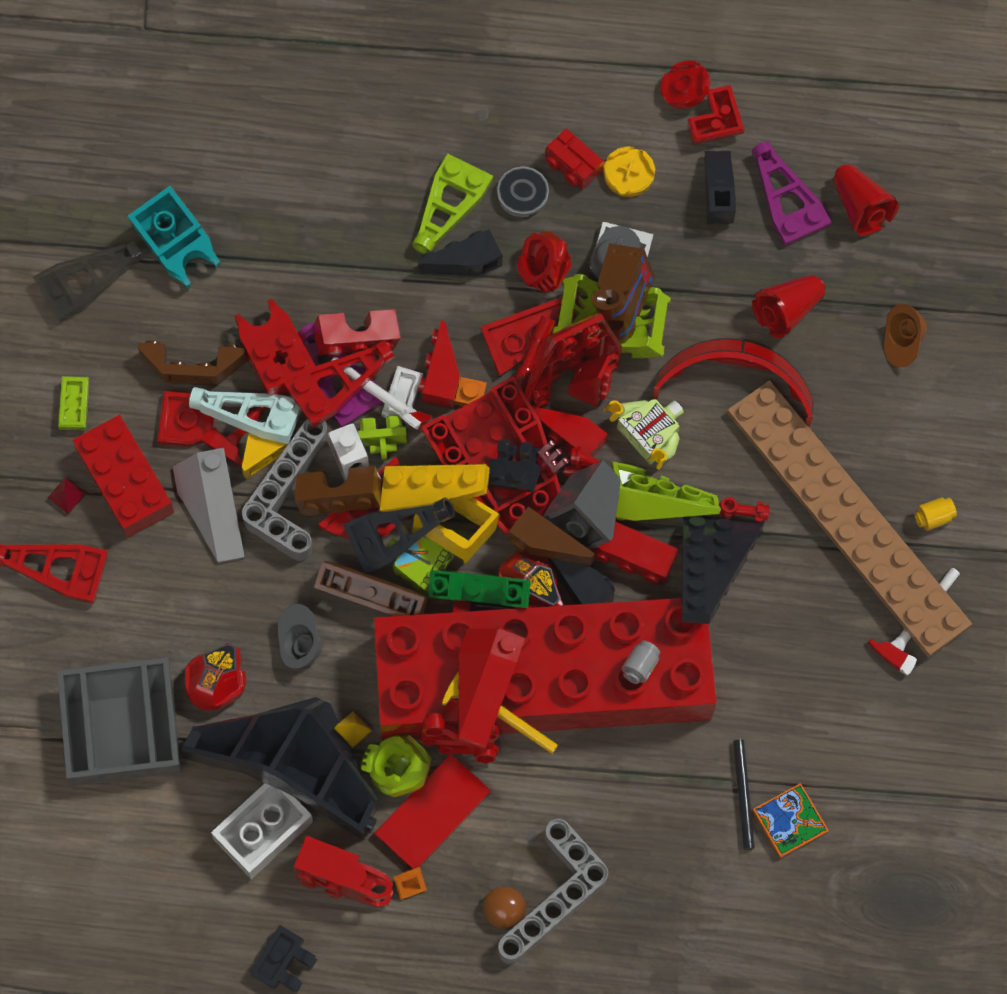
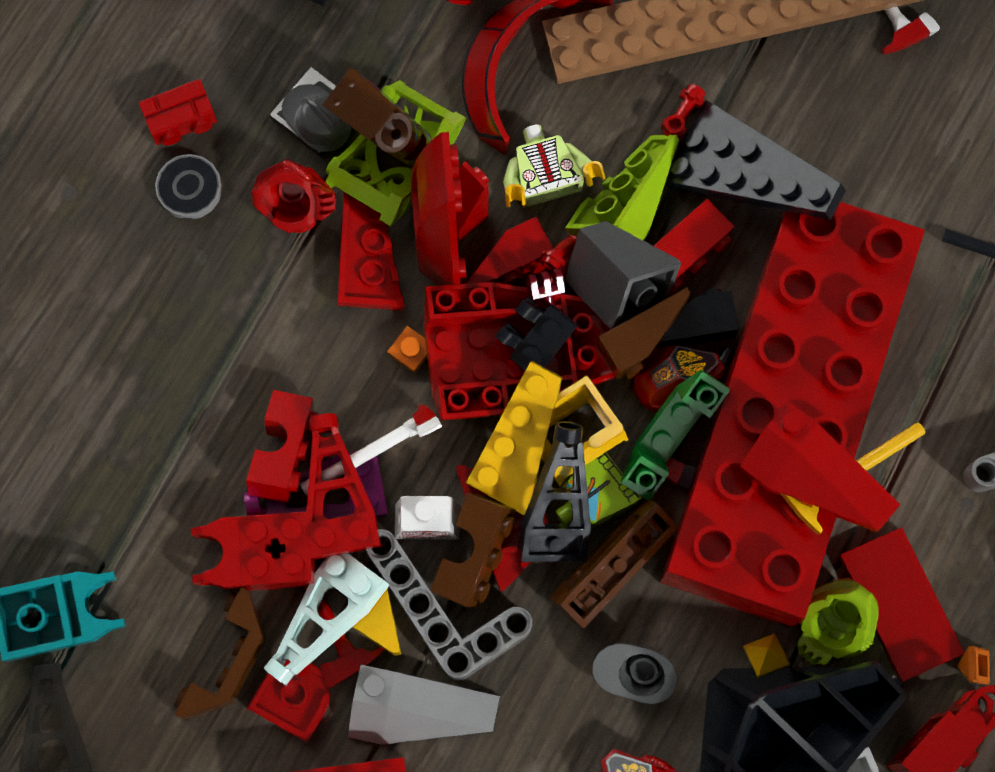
camera: 65 degrees left, 5 degrees up
lime hips [358,415,407,460] -> none
white tile [382,366,423,424] -> none
lime plate [412,154,493,254] -> none
black slope [418,229,503,276] -> none
red slope [419,320,460,409] -> none
red plant [421,713,499,764] -> none
red piece [515,316,556,394] -> none
yellow tile [603,146,655,197] -> none
light grey brick [622,641,660,684] -> none

